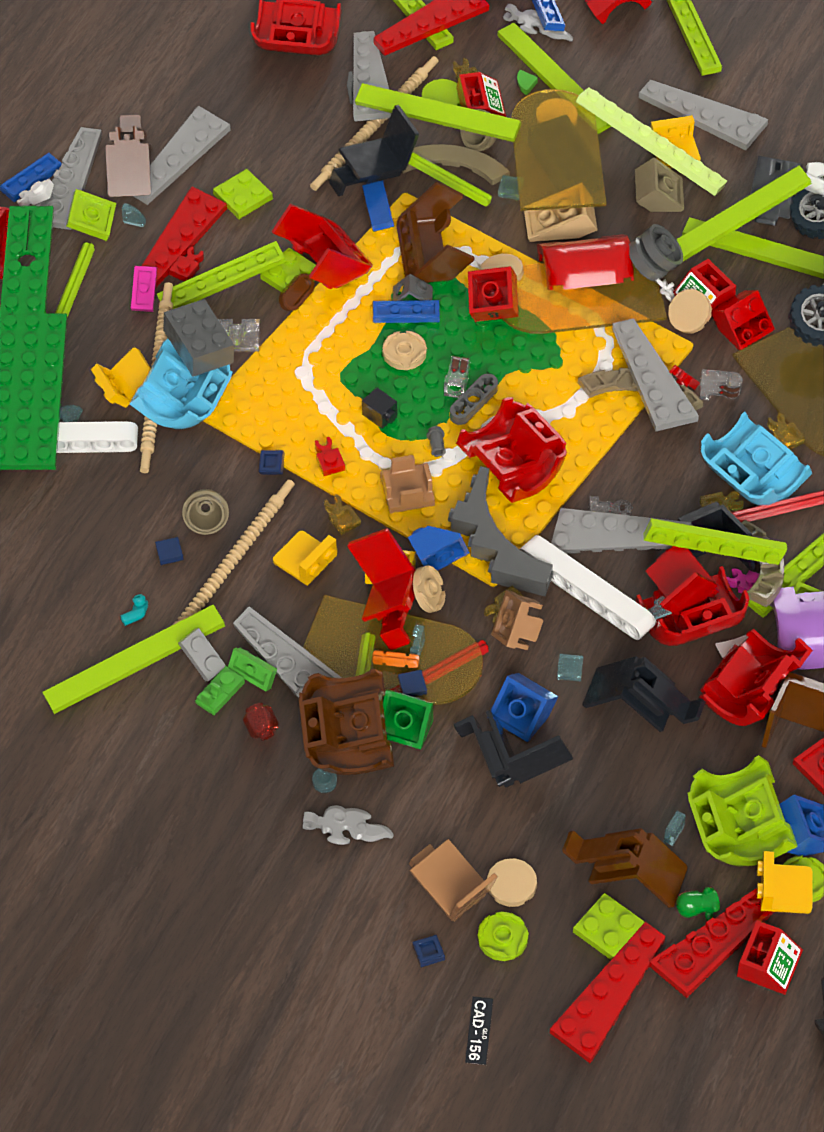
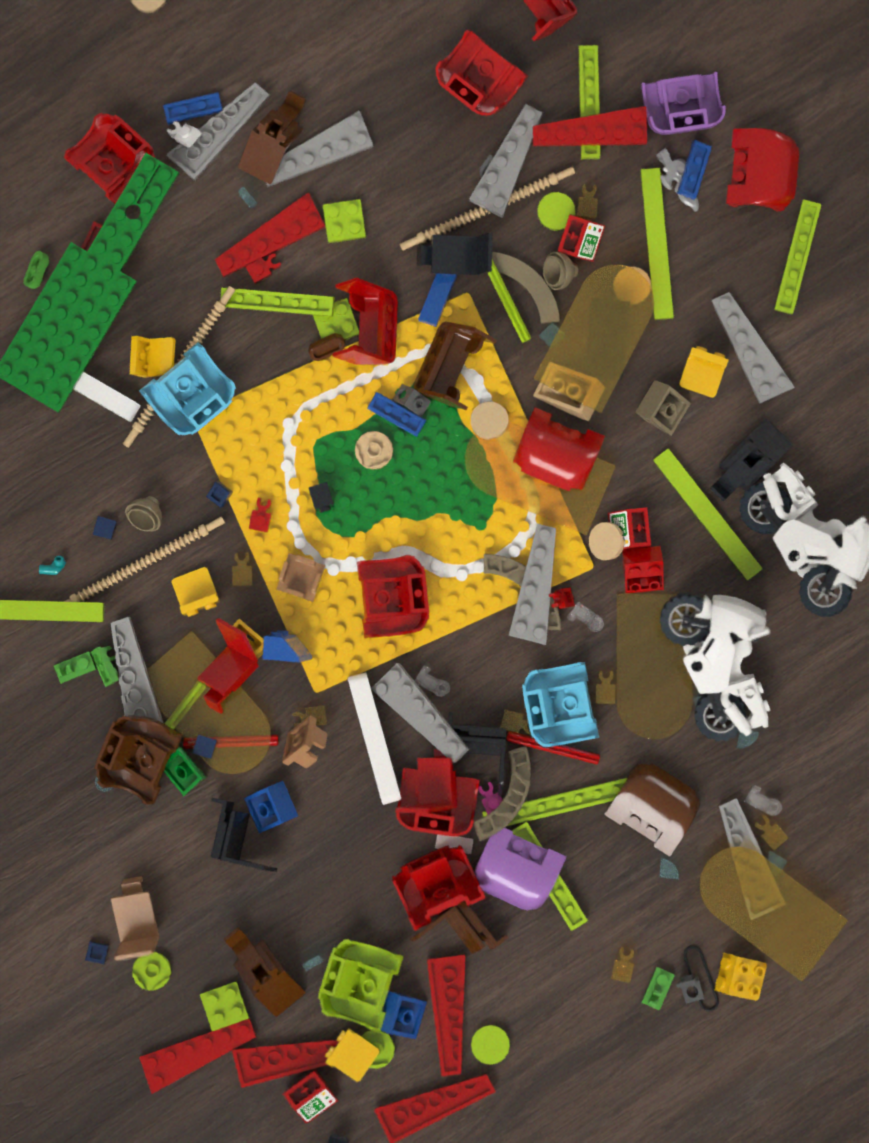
camera: 35 degrees right, 30 degrees up
lime axle [55,242,95,317] -> none
clear light blue tile [60,405,83,422] -> none
lime plate [66,189,116,241] -> none
dark pink plate [131,266,157,312] -> none
dark grey brick [163,299,234,377] -> none
light grey plate [178,628,226,681] -> none
clear brick [218,319,260,351] -> none
clear red head [243,703,279,741] -> none
light grey piece [303,805,394,845] -> none
lime tile [355,83,521,142] -> none
orange axle [372,650,420,668] -> none
clear light blue tile [410,625,425,657] -> none
tan tile [413,566,446,613] -> none
dark grey pin [427,426,446,457] -> none
clear leg [444,356,471,398] -> none
dark grey arch [448,466,553,597] -> none
dark grey beam [450,374,498,425] -> none
black sticker [465,997,493,1065] -> none
red brick [468,266,519,322] -> none
tan tile [487,858,537,907] -> none
bright green tile [517,70,538,95] -> none
clear light blue tile [557,654,583,681] -> none
yellowish green plate [576,87,727,196] -> none
black piece [582,656,706,732] -> none
dark grey wheel [629,224,683,281] -> none
lime plate [643,518,787,565] -> none
clear light blue tile [648,596,672,620] -> none
white plant [655,279,674,302] -> none
lime tile [676,165,812,261] -> none
green animal [676,887,720,921] -> none

